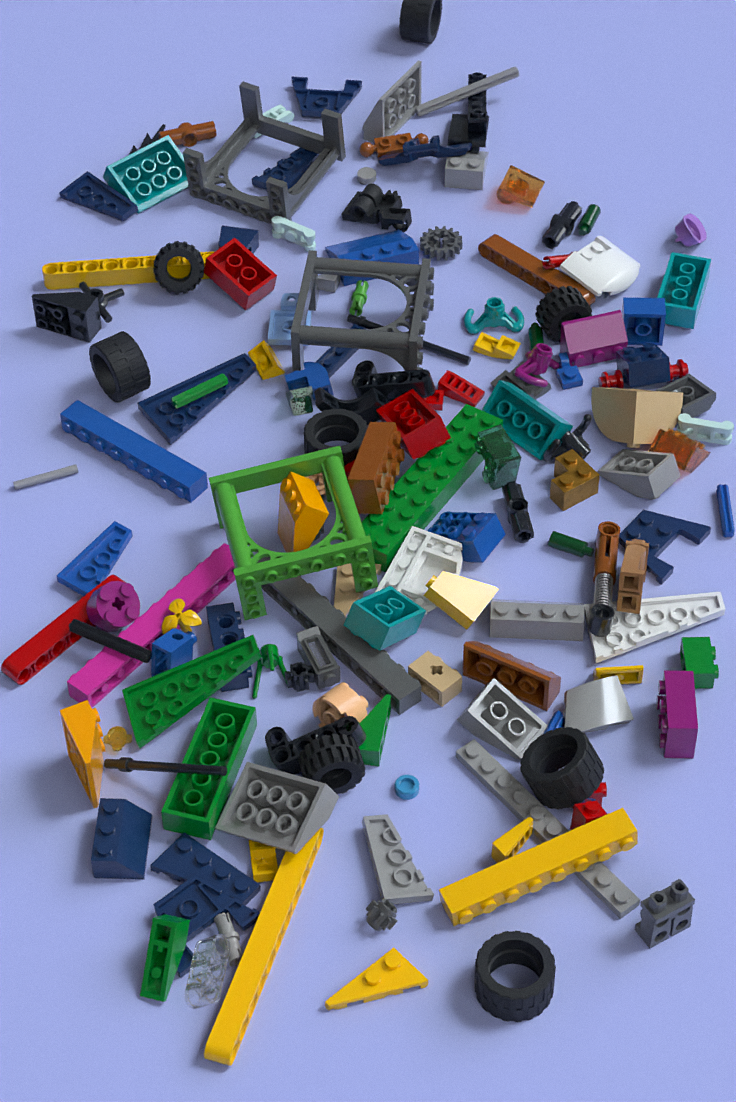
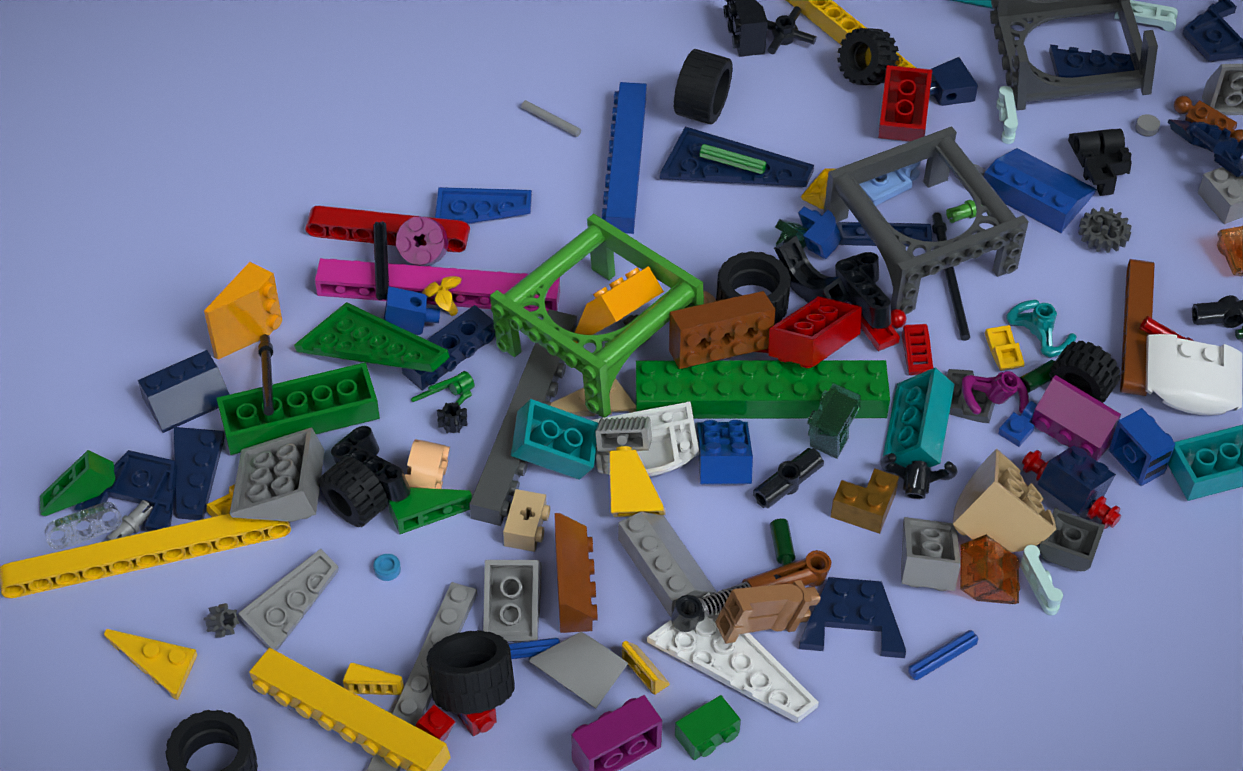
camera: 55 degrees right, 5 degrees up
clear yellow plate [103,726,132,751] -> none
dark grey window [296,626,341,689] -> none
none -> light grey brick [595,416,652,452]

